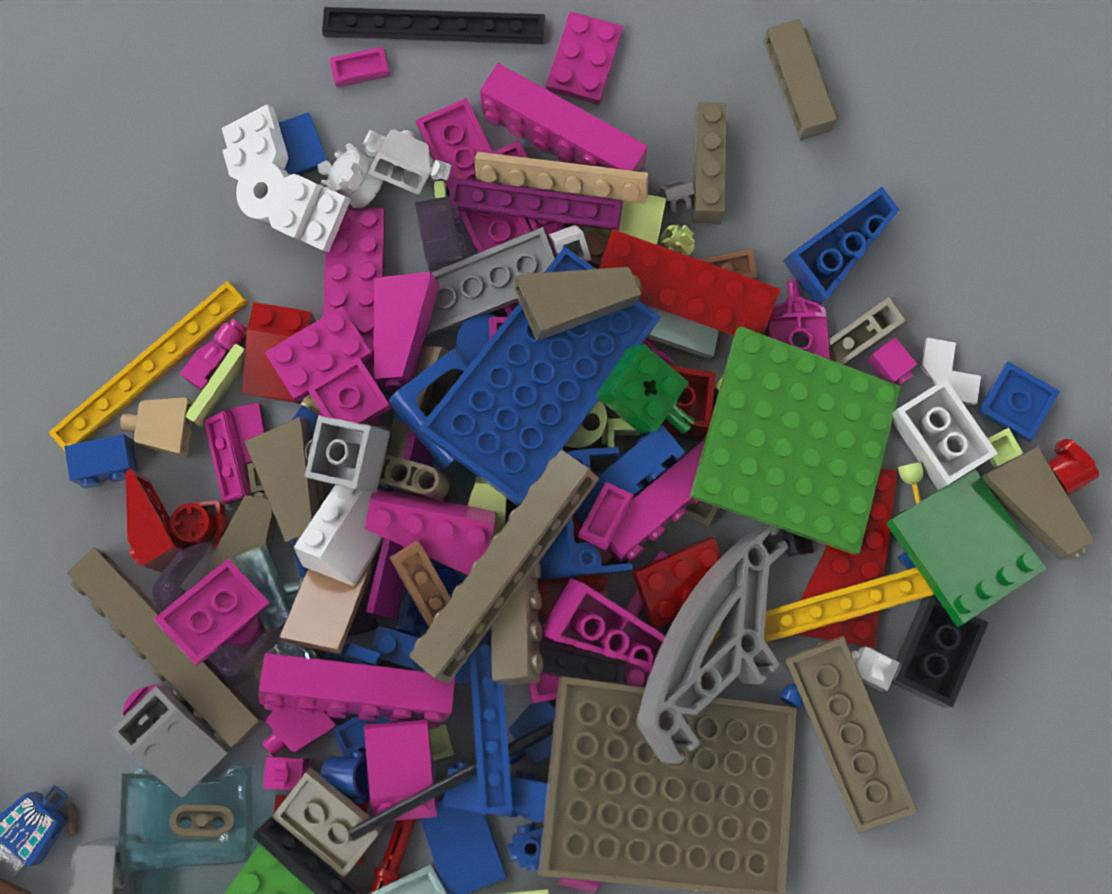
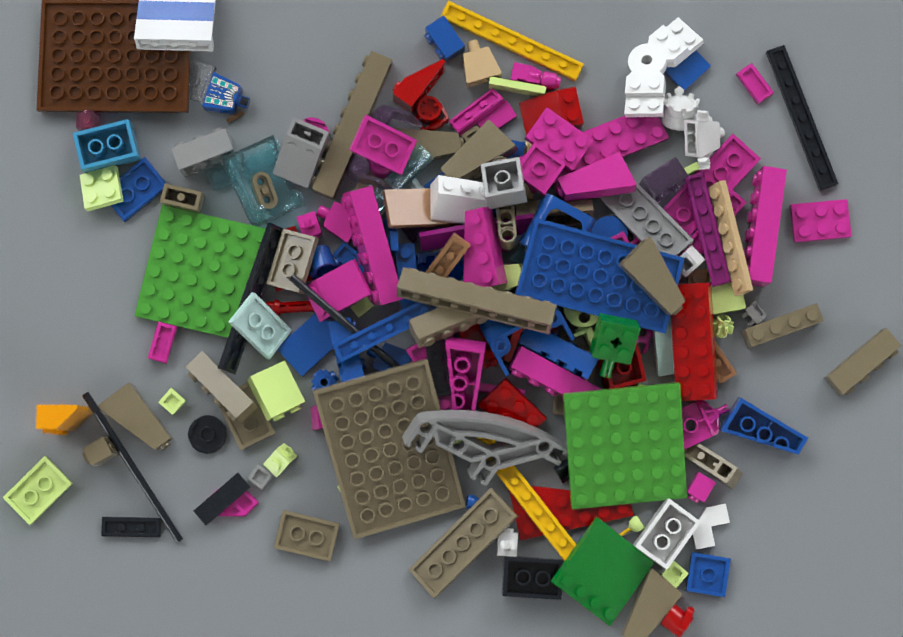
camera: 60 degrees right, 5 degrees up
dark pink tile [578,482,634,550] -> none

